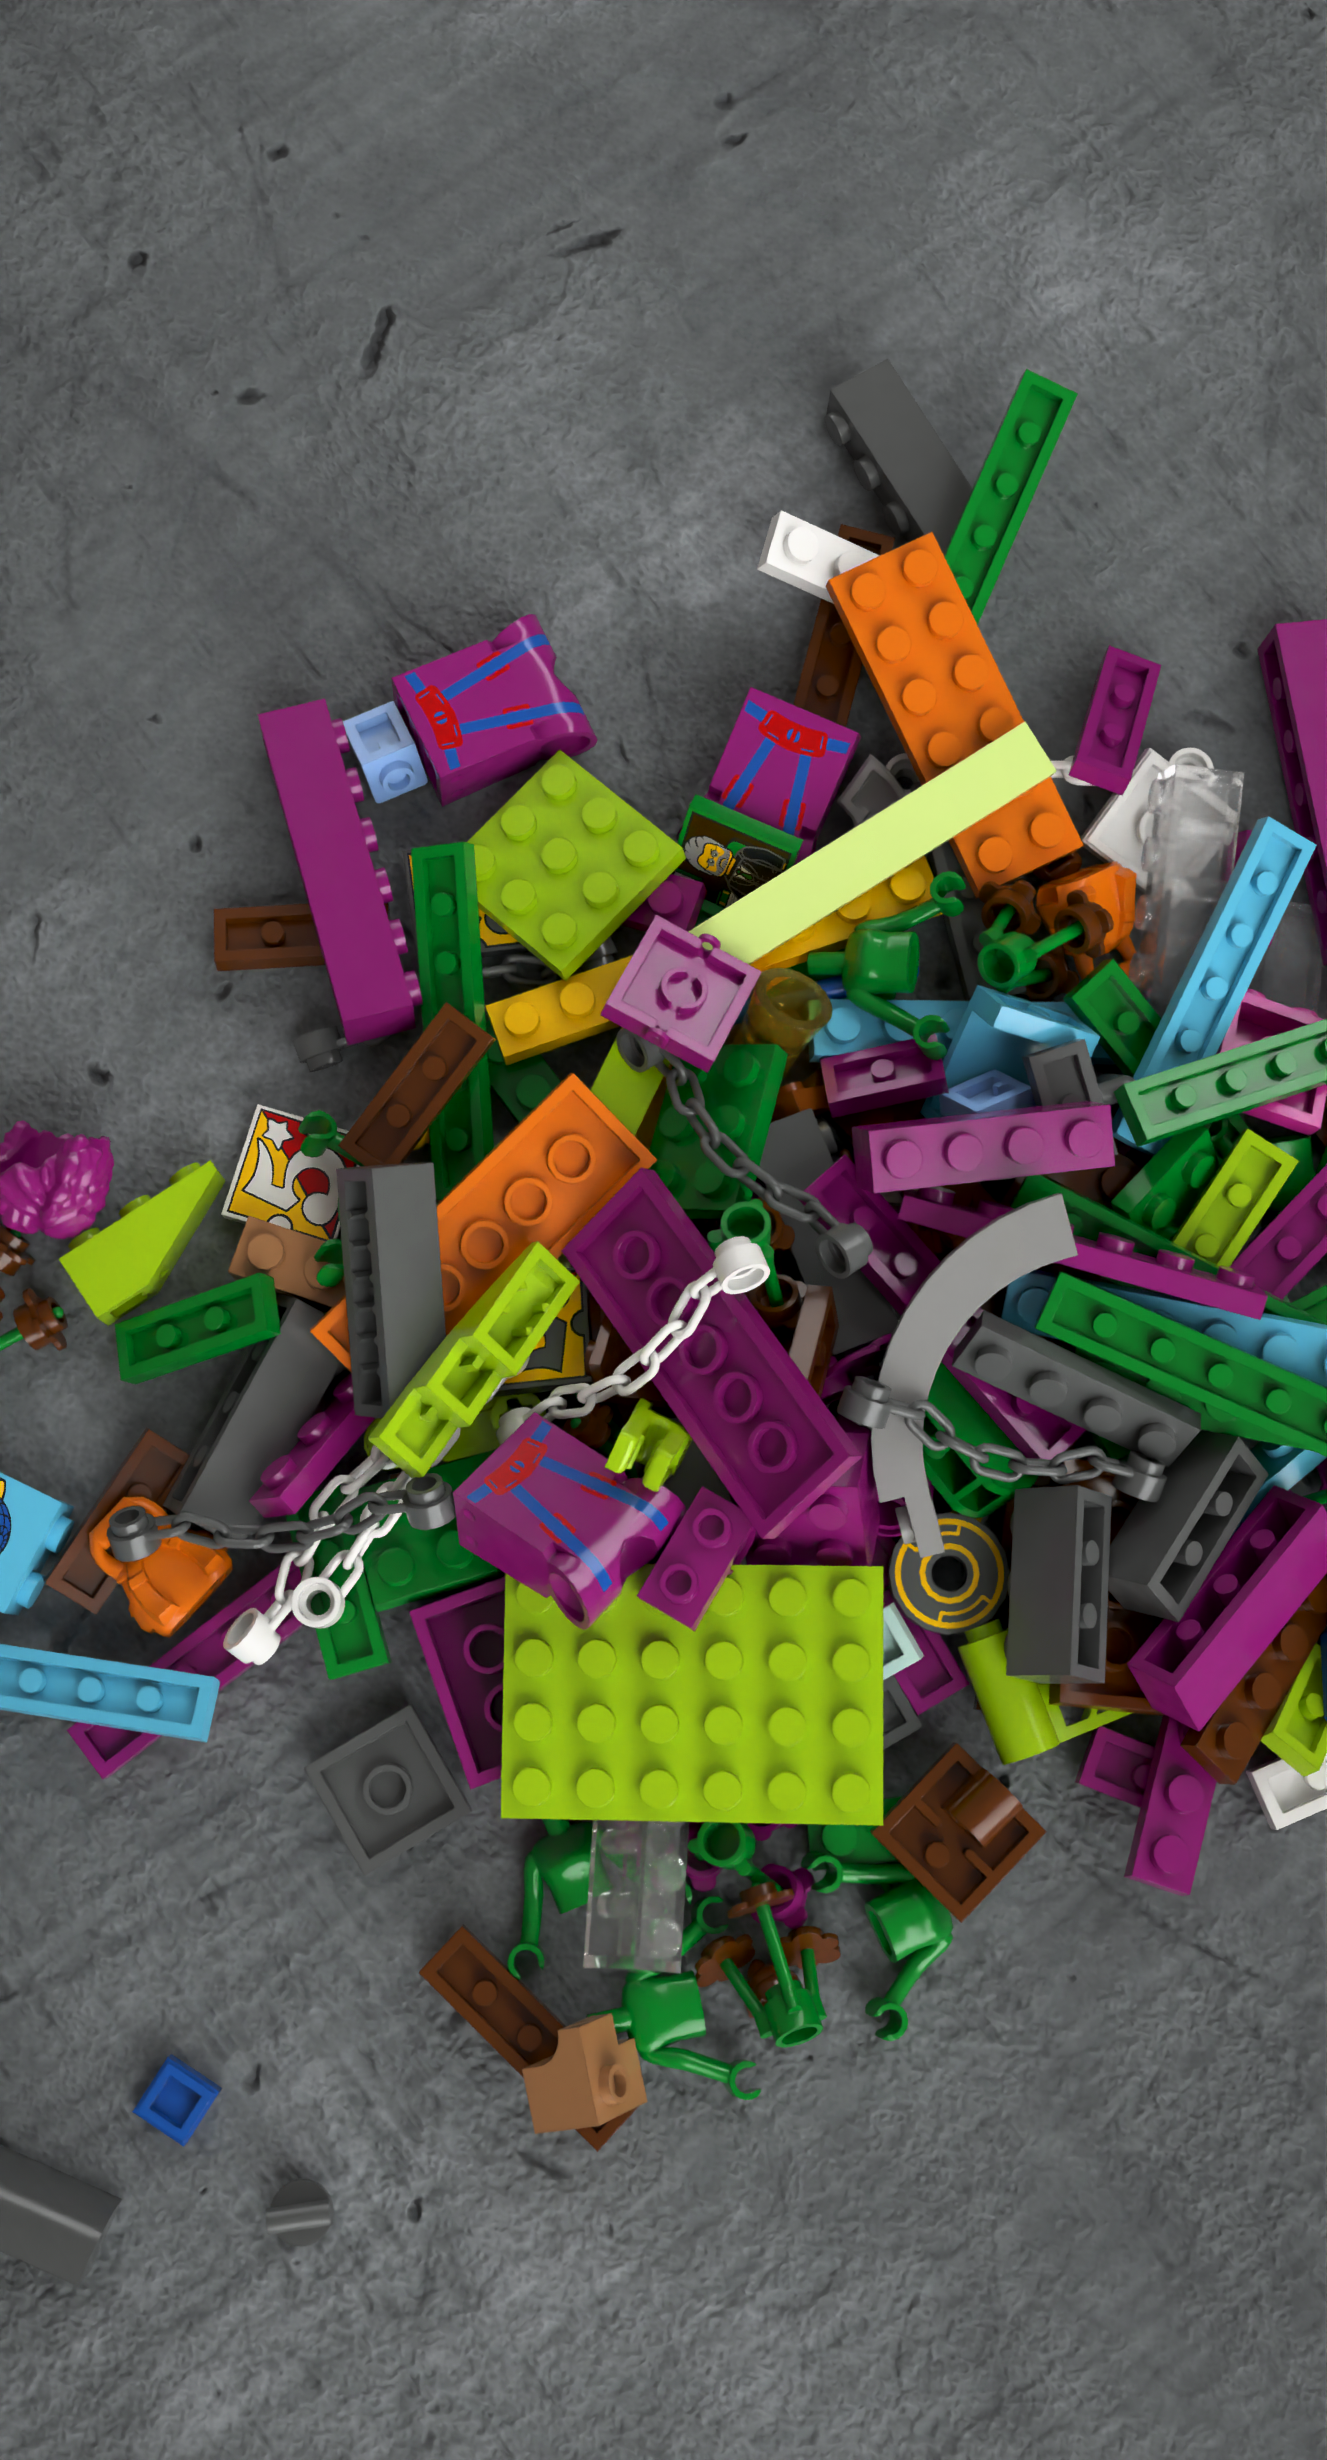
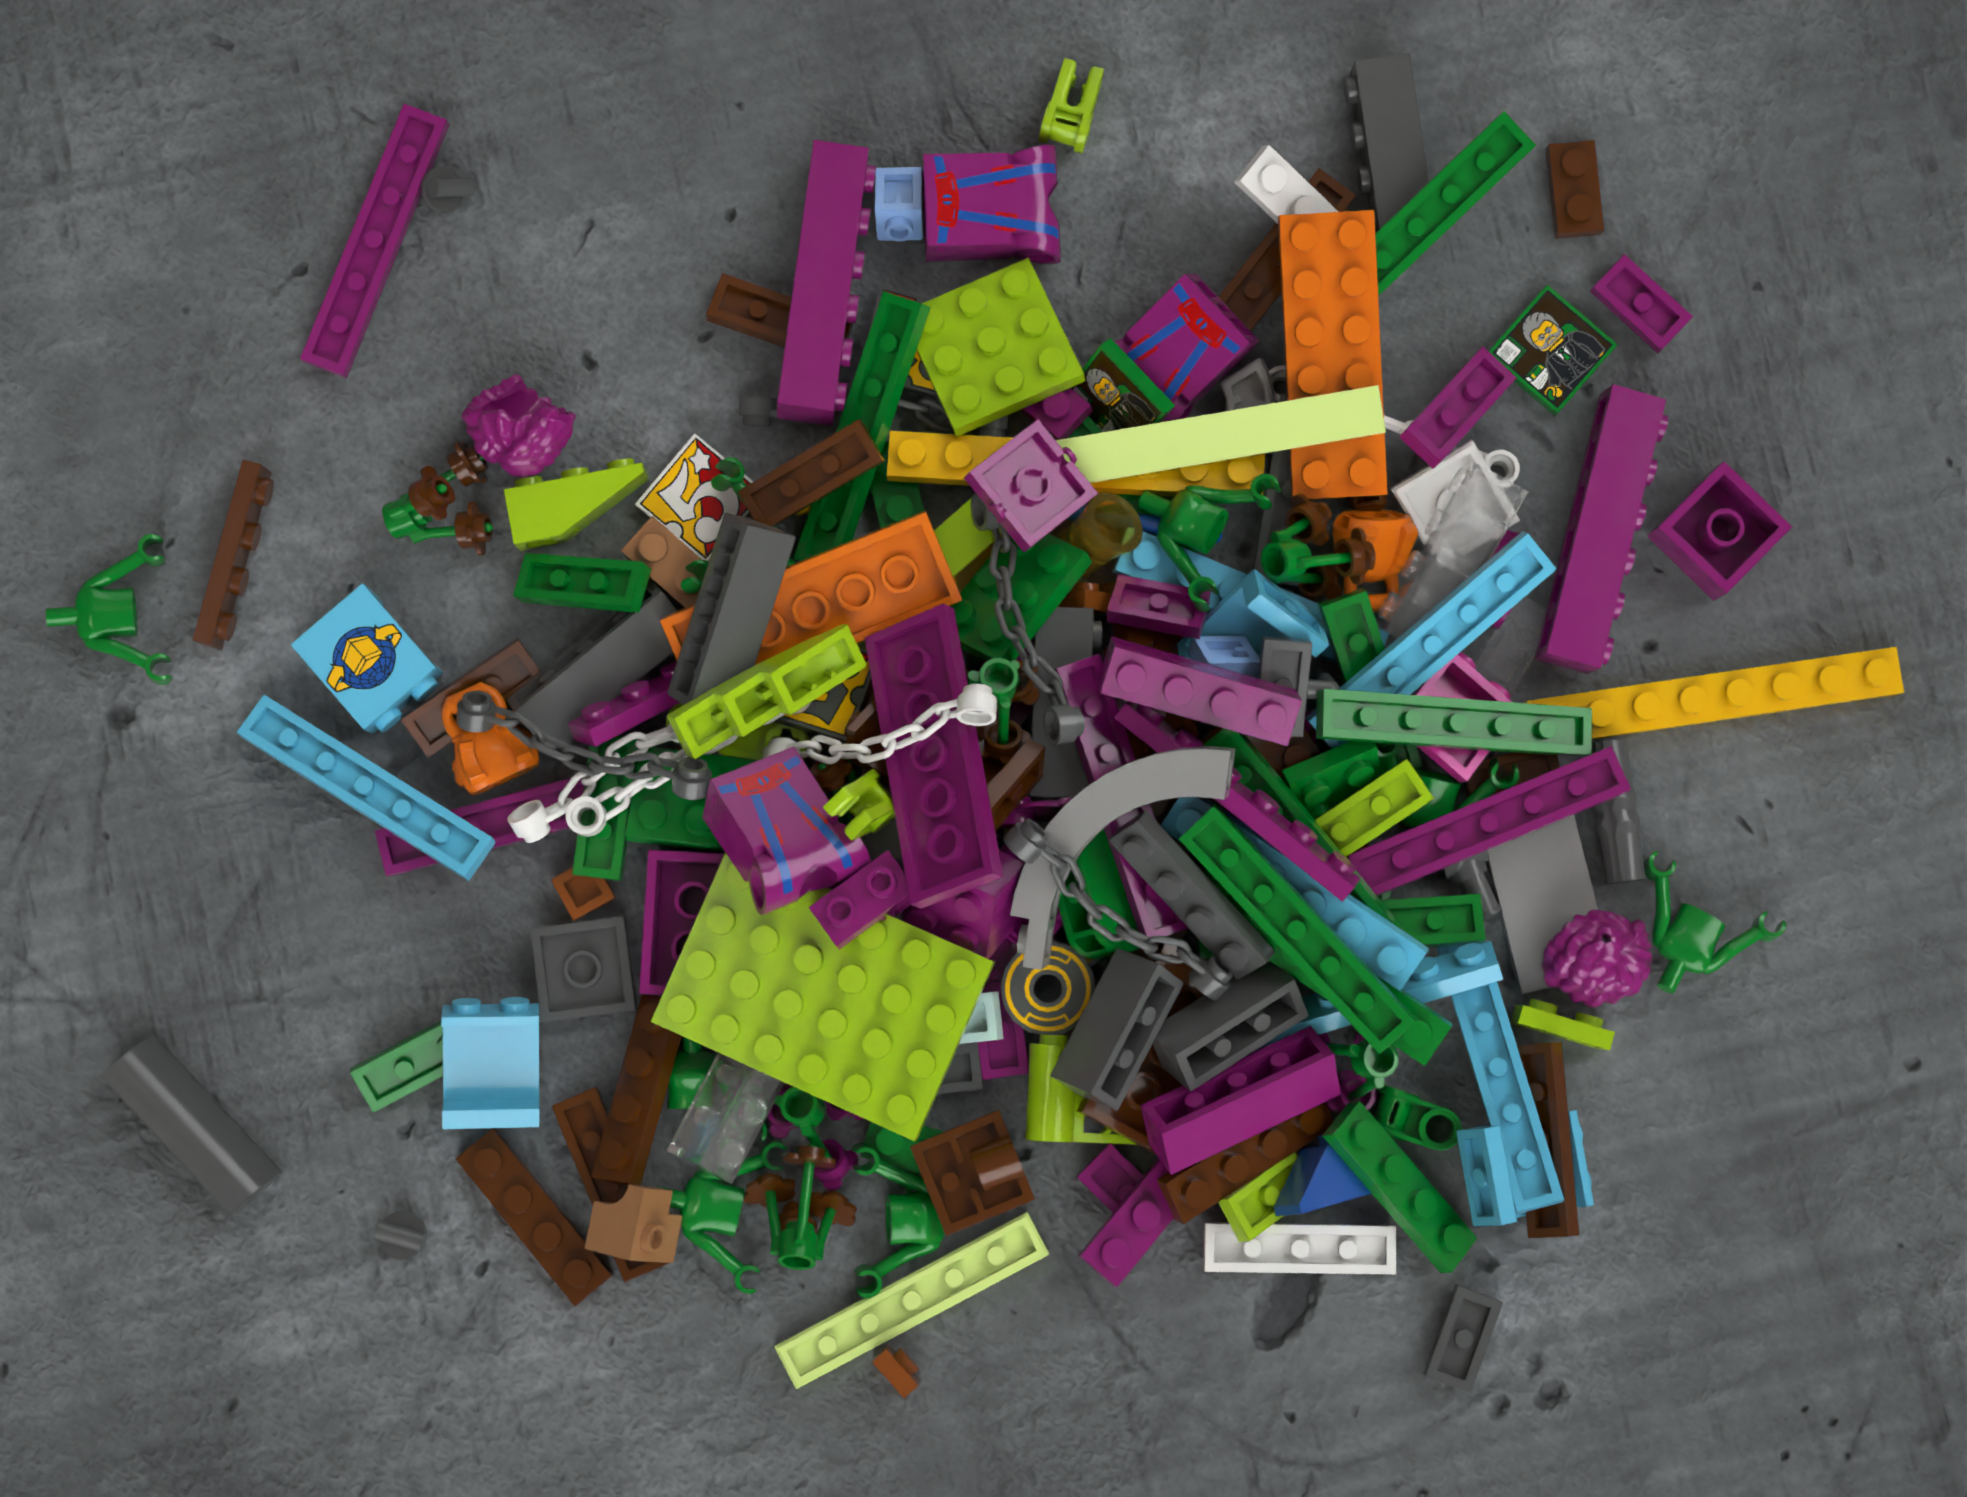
camera: 30 degrees right, 5 degrees up
blue tile [132,2054,222,2147] -> none
none -> green plate [350,1020,443,1113]
none -> medium azure panel [441,997,539,1129]
none -> reddish brown plate [455,1128,614,1306]
none -> dark orange plate [551,867,617,921]
none -> reddish brown plate [591,994,681,1186]
none -> yellowish green tile [774,1211,1049,1389]
none -> dark orange plate [872,1344,920,1398]
none -> lime piece [1038,58,1104,154]
none -> tile [1489,285,1618,416]
none -> reddish brown plate [1546,140,1604,239]
none -> magenta plate [1590,254,1693,354]

